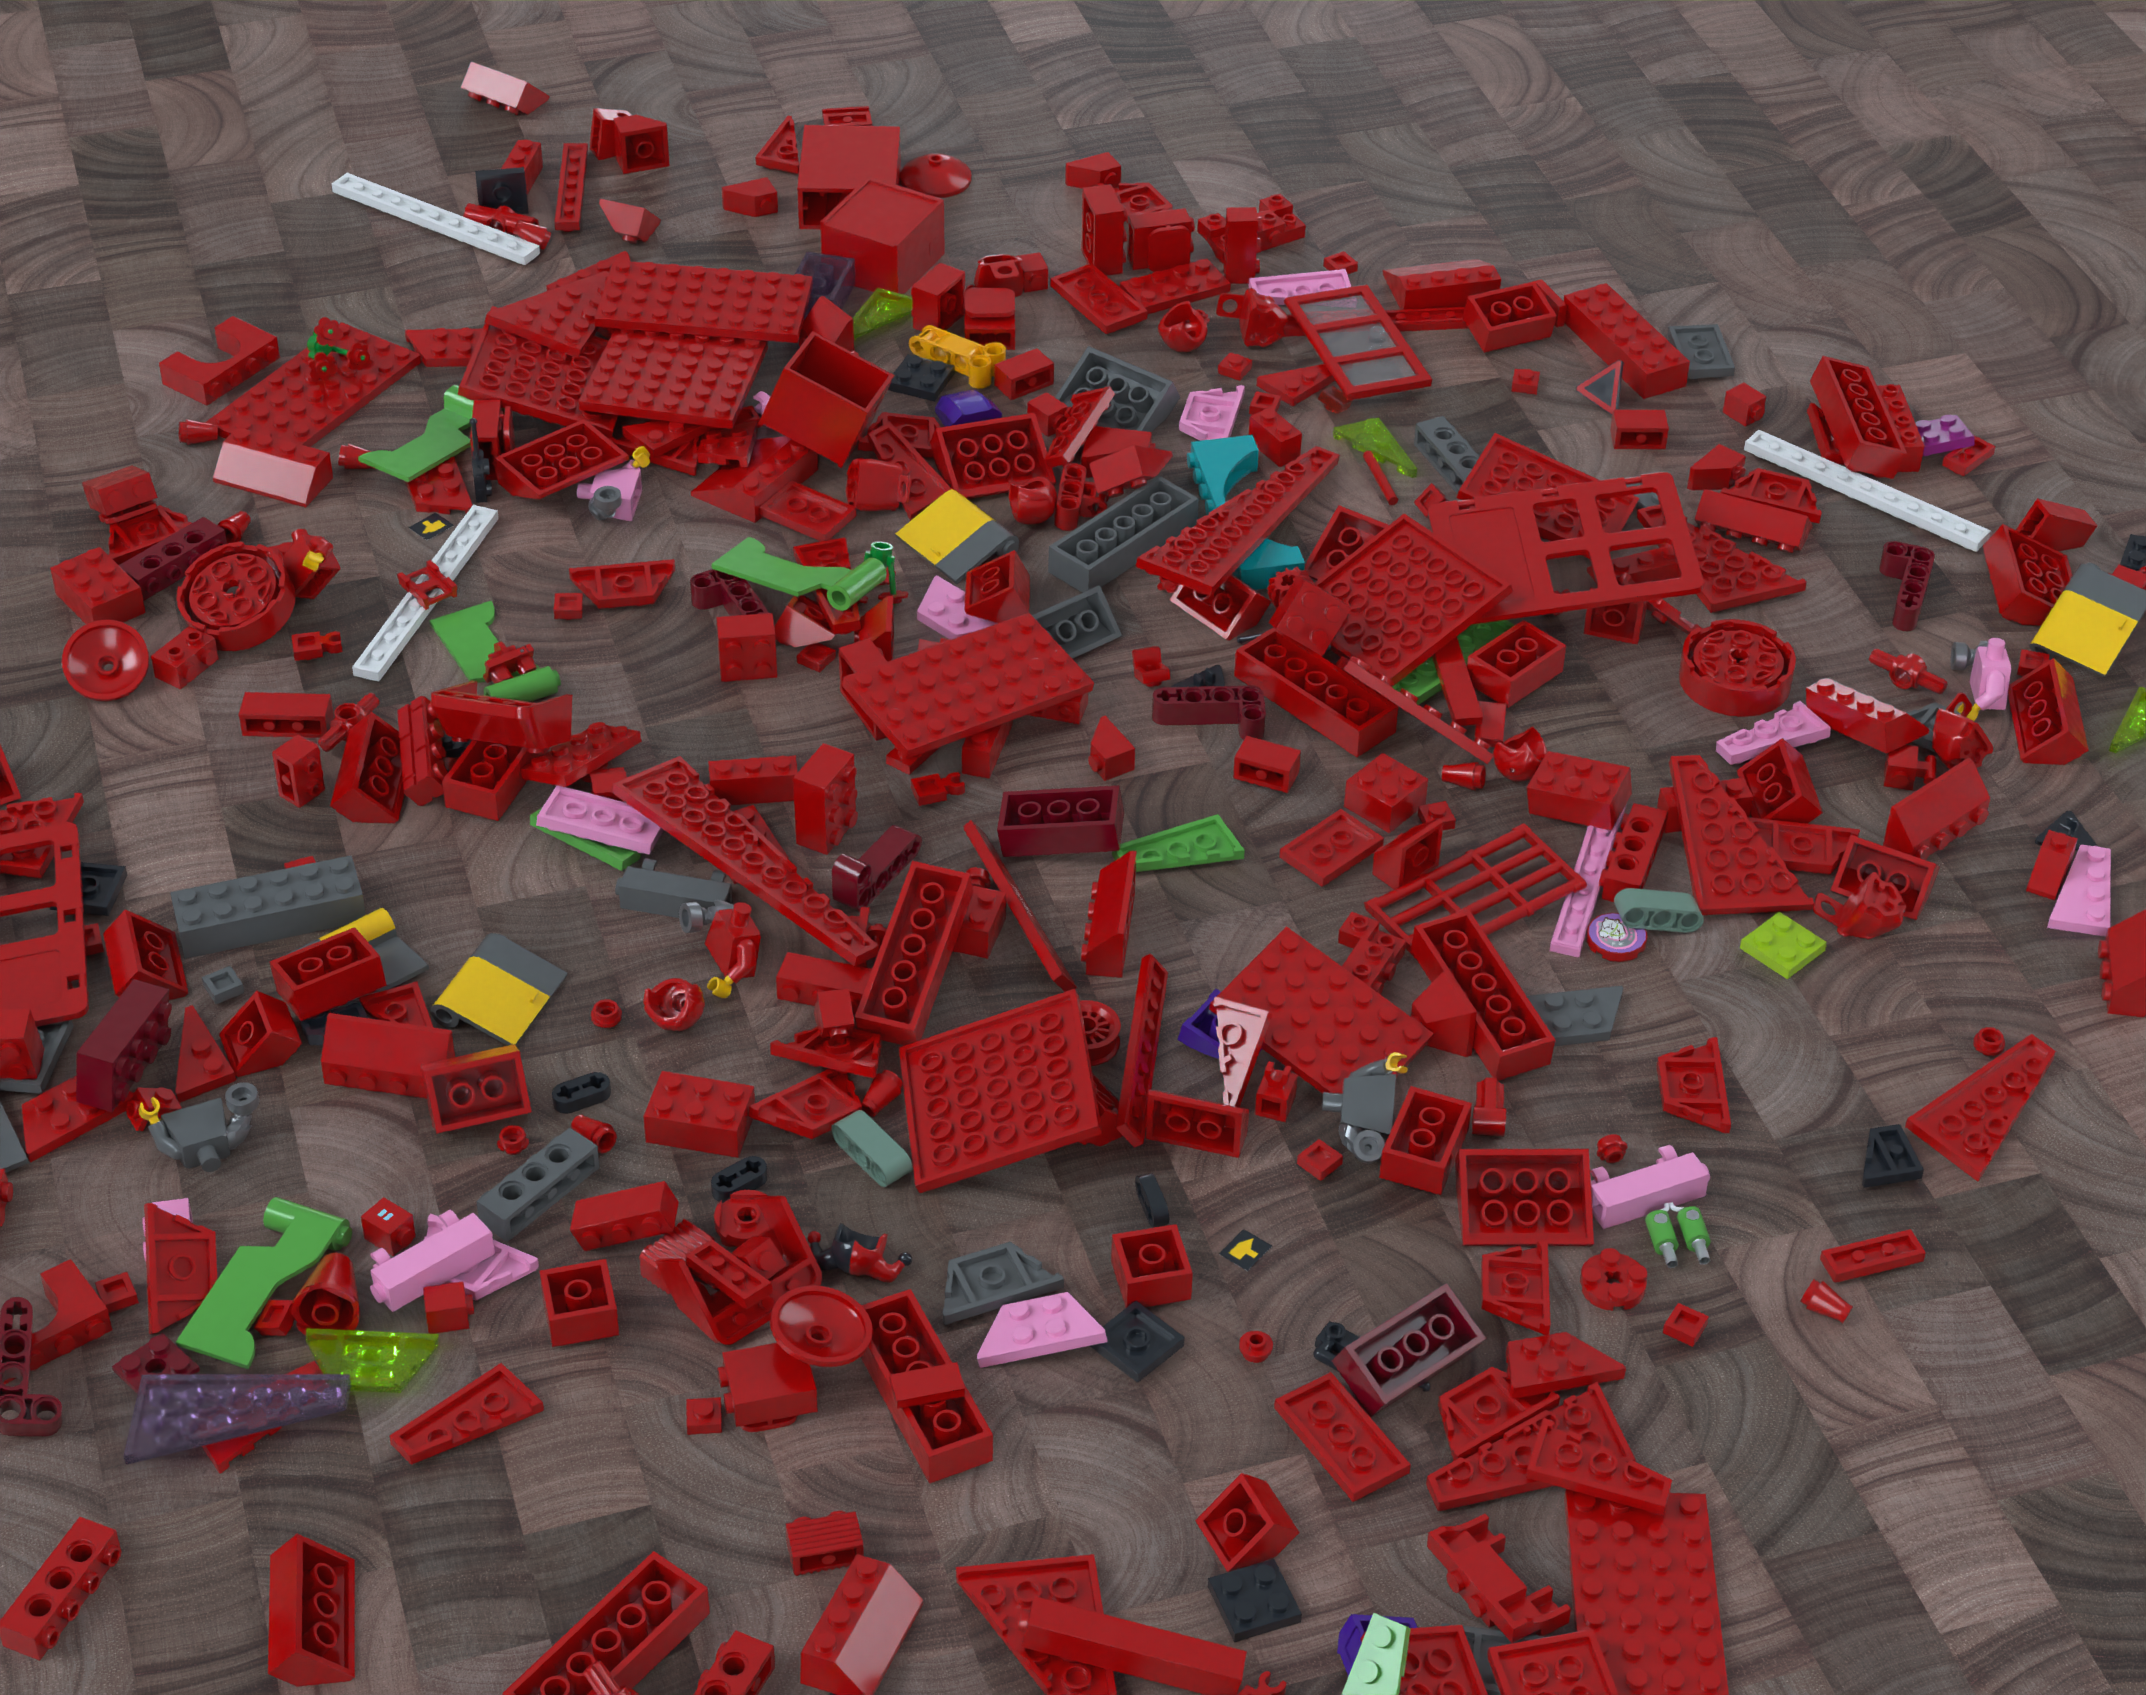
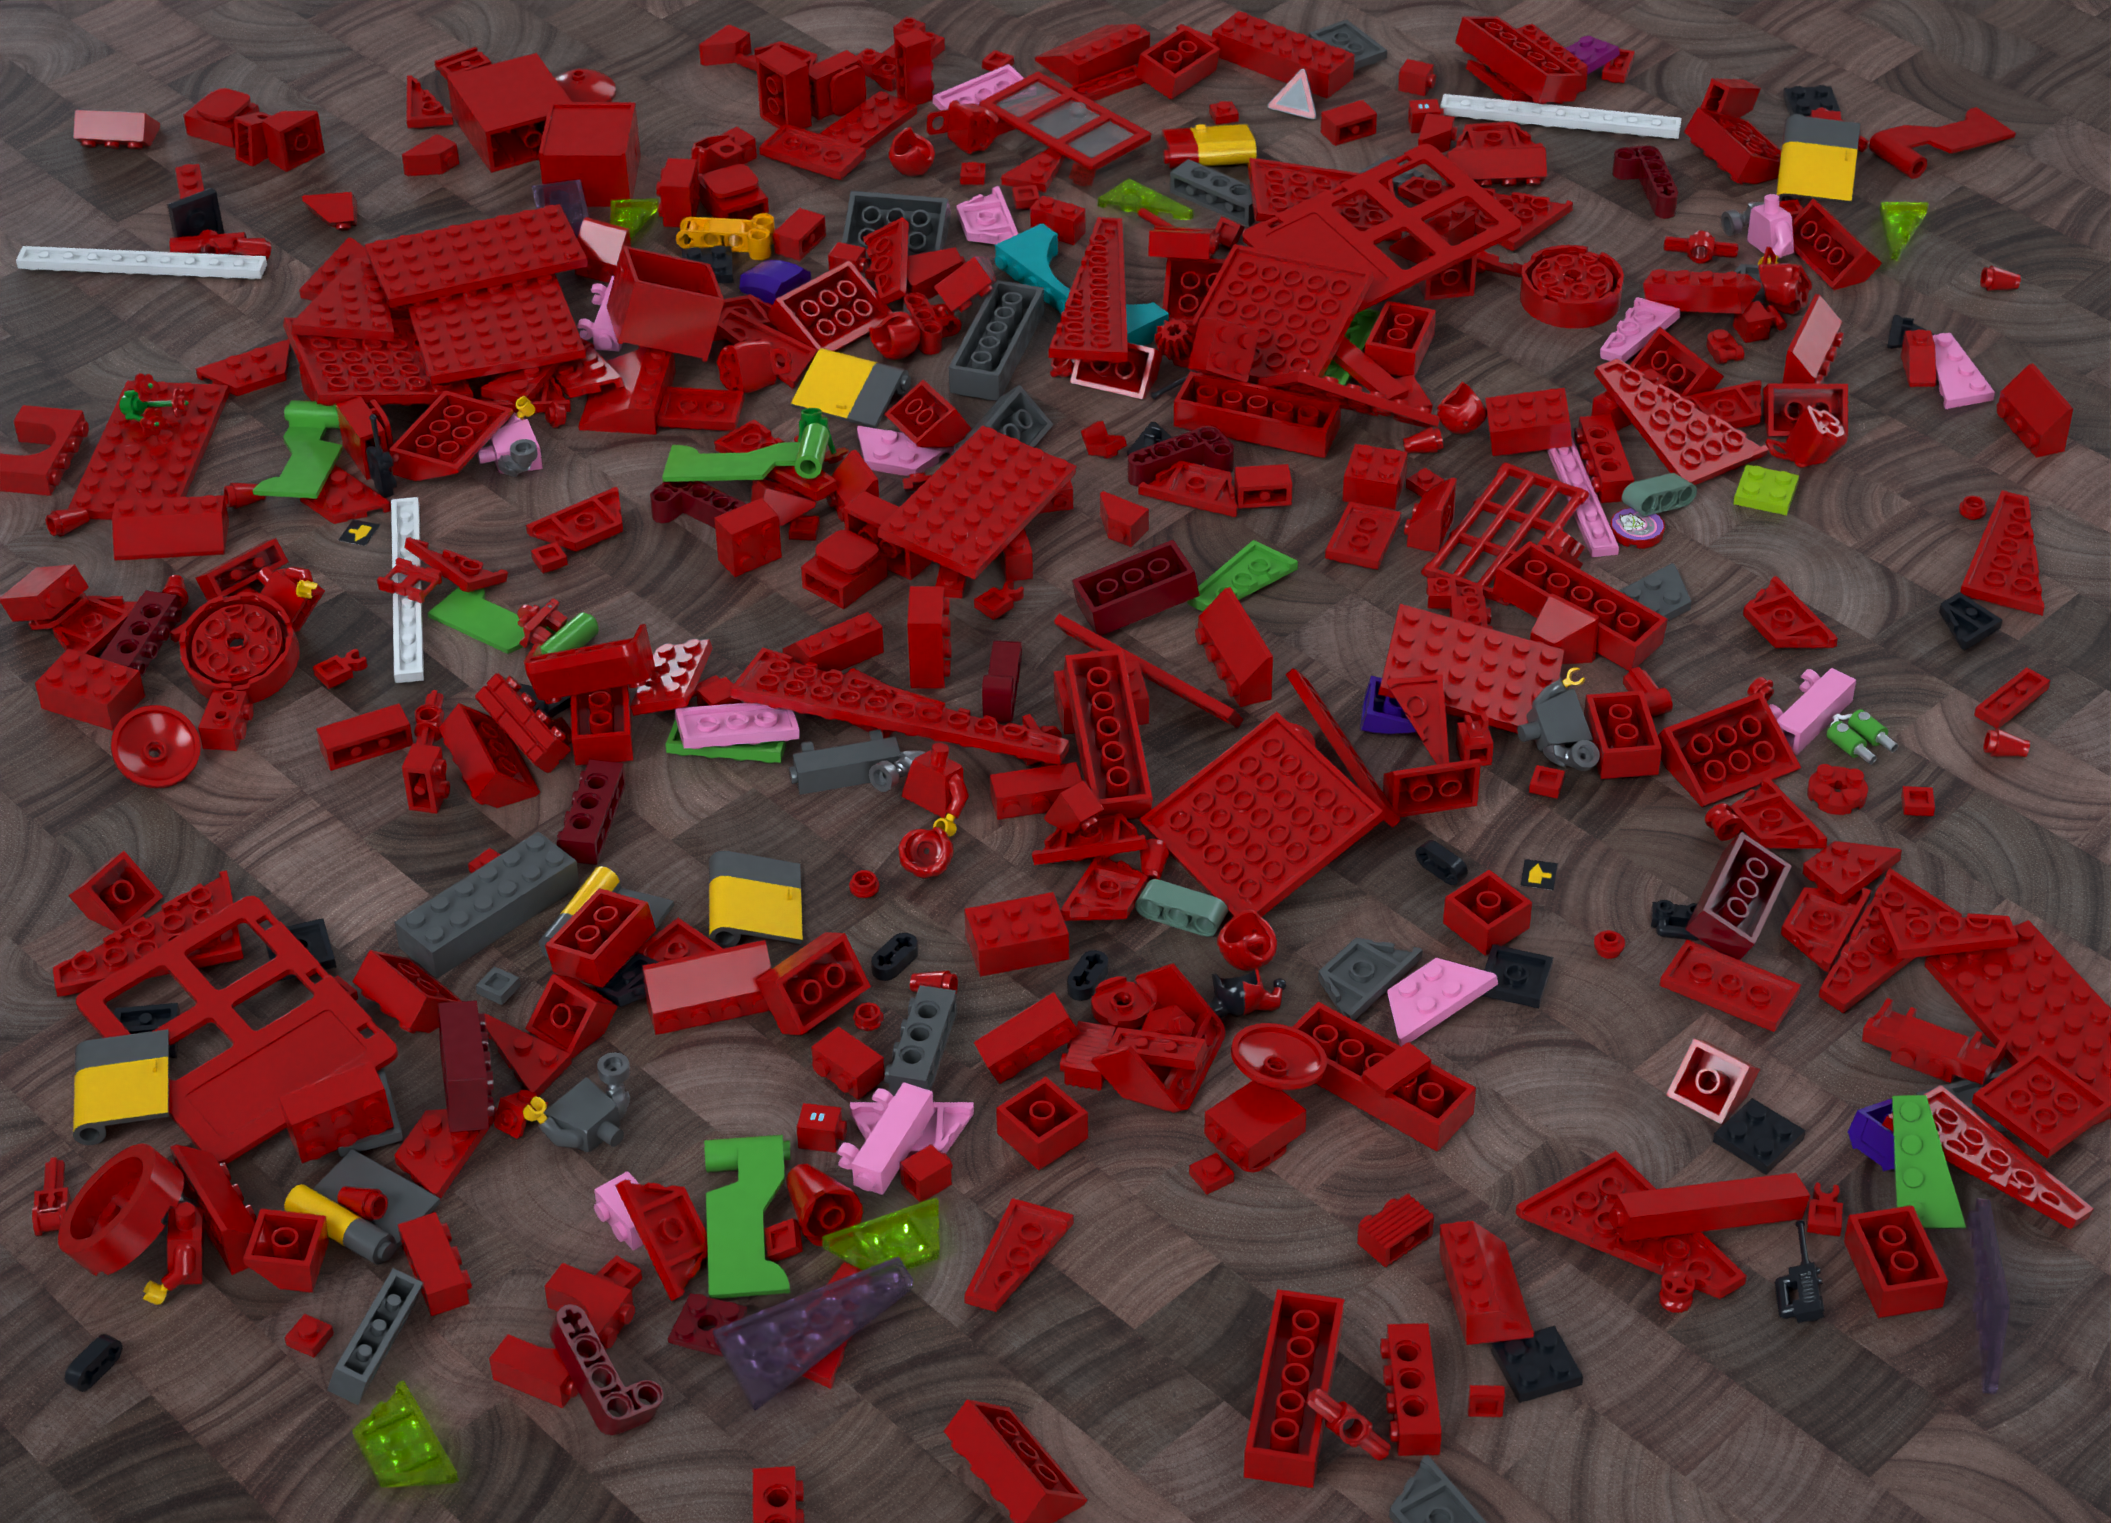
camera: 25 degrees left, 0 degrees up
red plate [555,143,588,232] -> none
none -> red brick [183,88,259,148]
none -> red brick [195,538,289,601]
none -> red wing [404,537,508,592]
none -> red plate [545,402,566,428]
none -> dark red brick [557,760,626,865]
none -> red brick [801,530,887,609]
none -> red brick [811,1026,885,1100]
none -> red wing [1138,460,1238,517]
none -> red arch [1148,226,1220,259]
none -> yellow door [1162,124,1257,169]
none -> red piece [1217,909,1277,972]
none -> red brick [1408,99,1444,134]
none -> red hips [1539,528,1585,569]
none -> red wheel [1704,803,1743,841]
none -> red plate [1706,329,1745,364]

